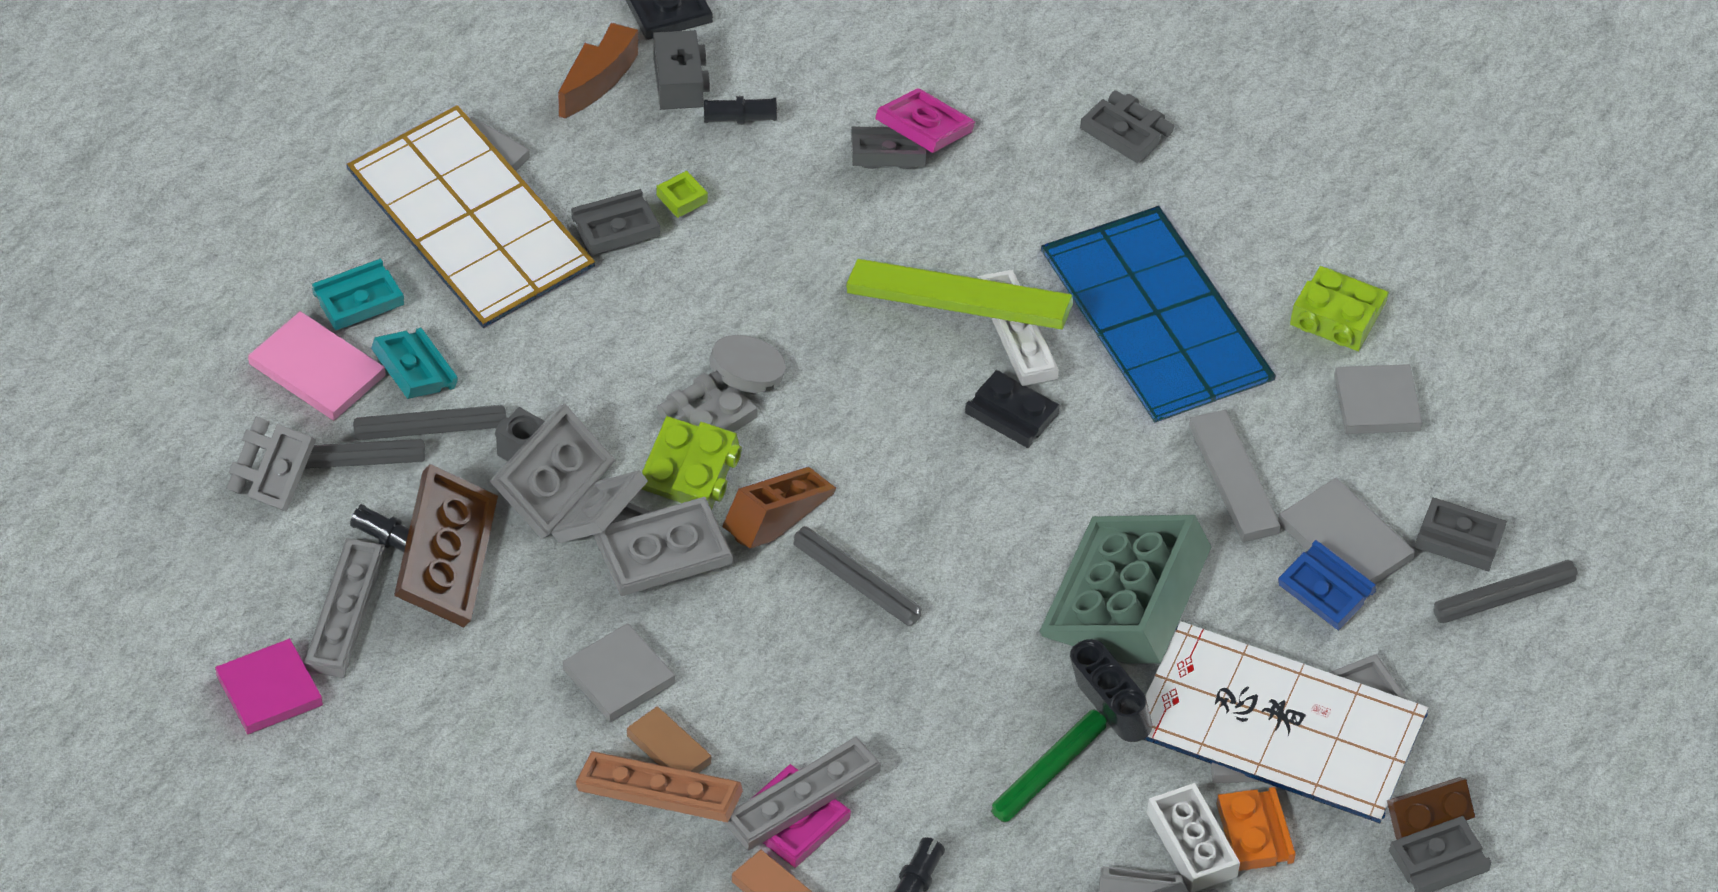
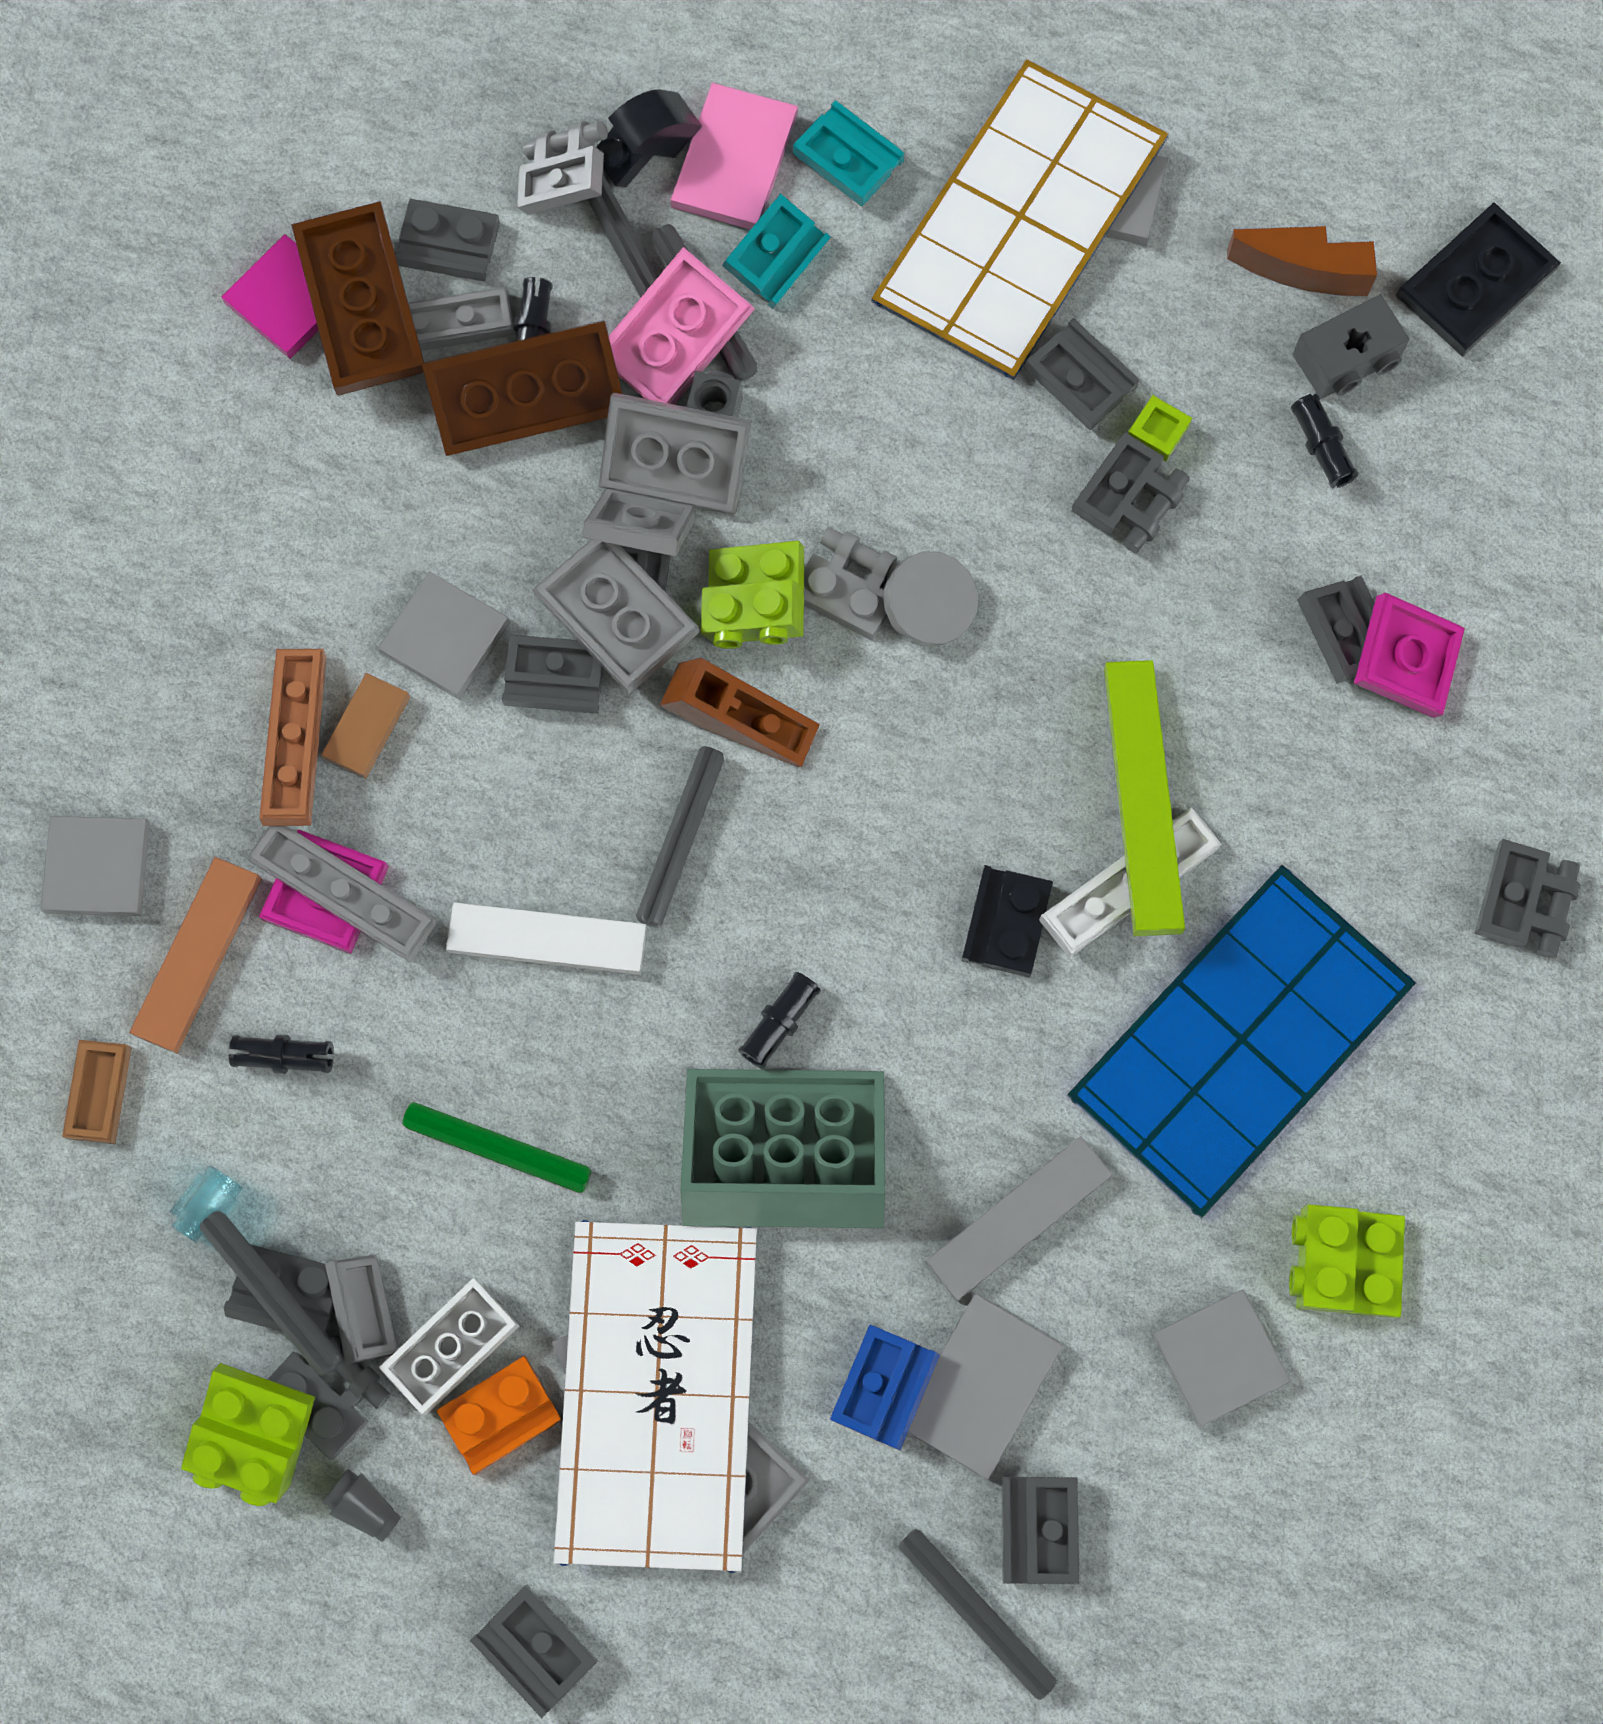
camera: 75 degrees right, 25 degrees up
black beam [1070,639,1152,742] -> none
reddish brown plate [1387,777,1476,840] -> none
none -> reddish brown plate [291,201,424,396]
none -> dark grey plate [395,198,500,282]
none -> white tile [446,902,647,975]
none -> dark grey plate [502,634,604,714]
none -> black brick [596,89,702,187]
none -> bright pink tile [609,247,755,405]
none -> black pin [738,972,821,1069]
none -> dark grey plate [1071,432,1190,553]

